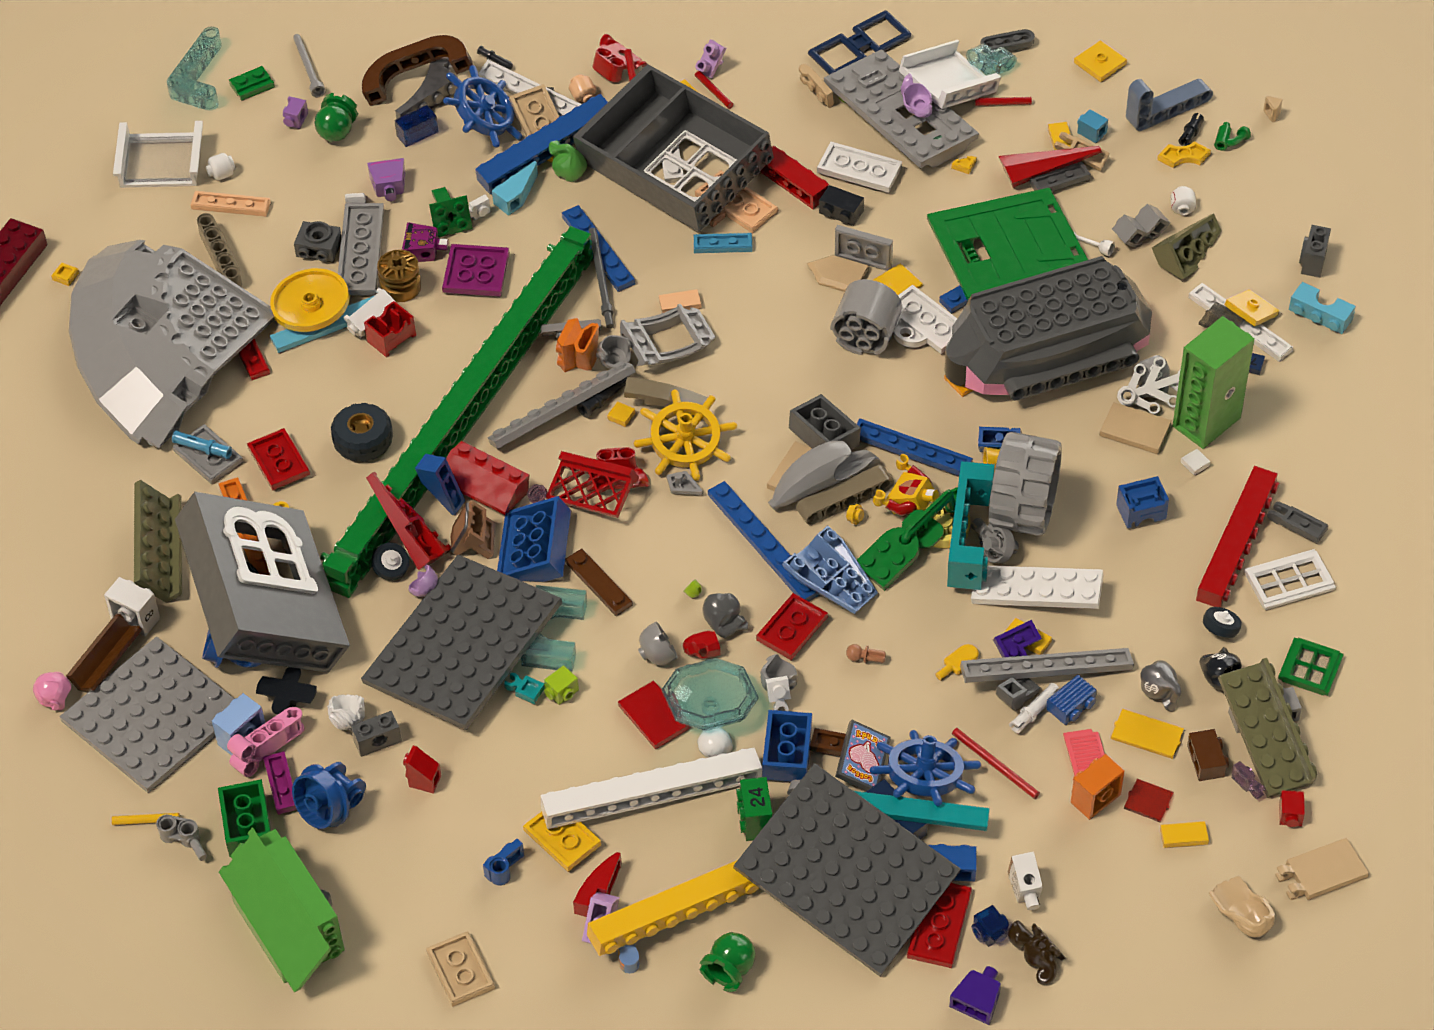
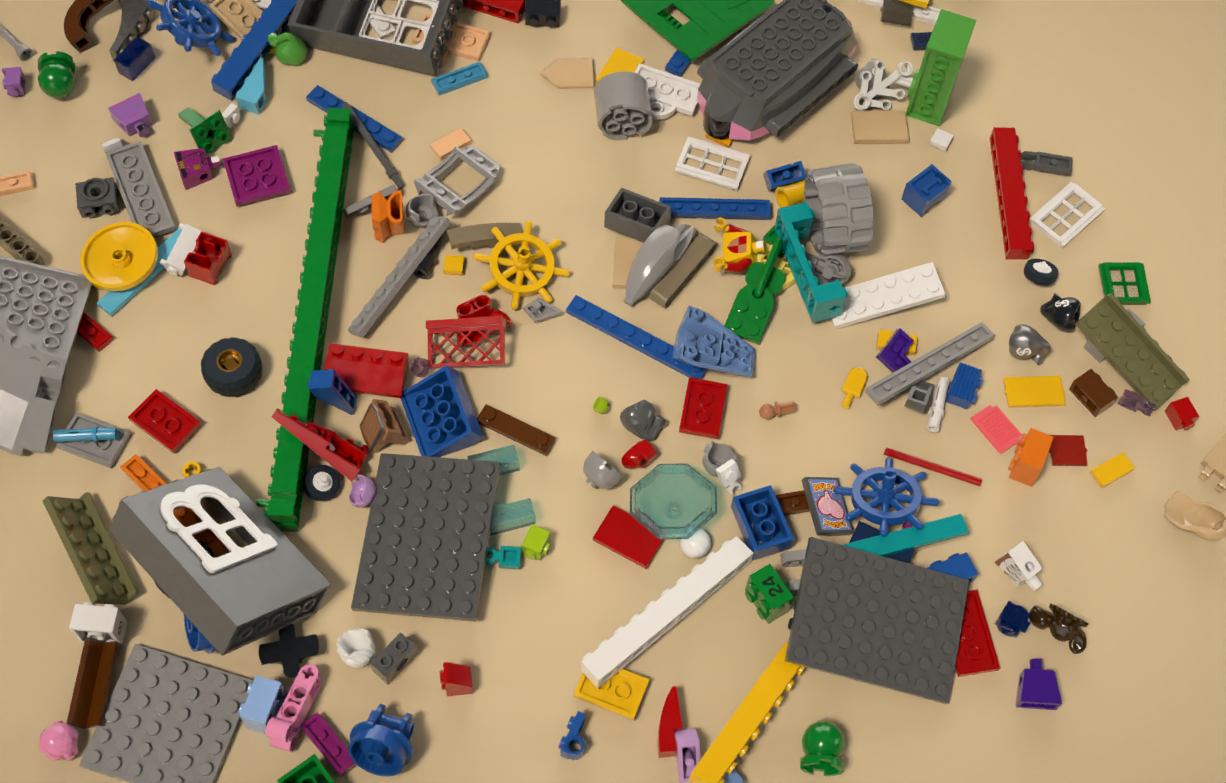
camera: 30 degrees left, 10 degrees up
pearl gold wheel [377,250,421,302] -> none
light grey tile [835,225,893,271] -> none
yellow plate [846,504,864,525] -> none
none -> white piece [675,136,750,191]

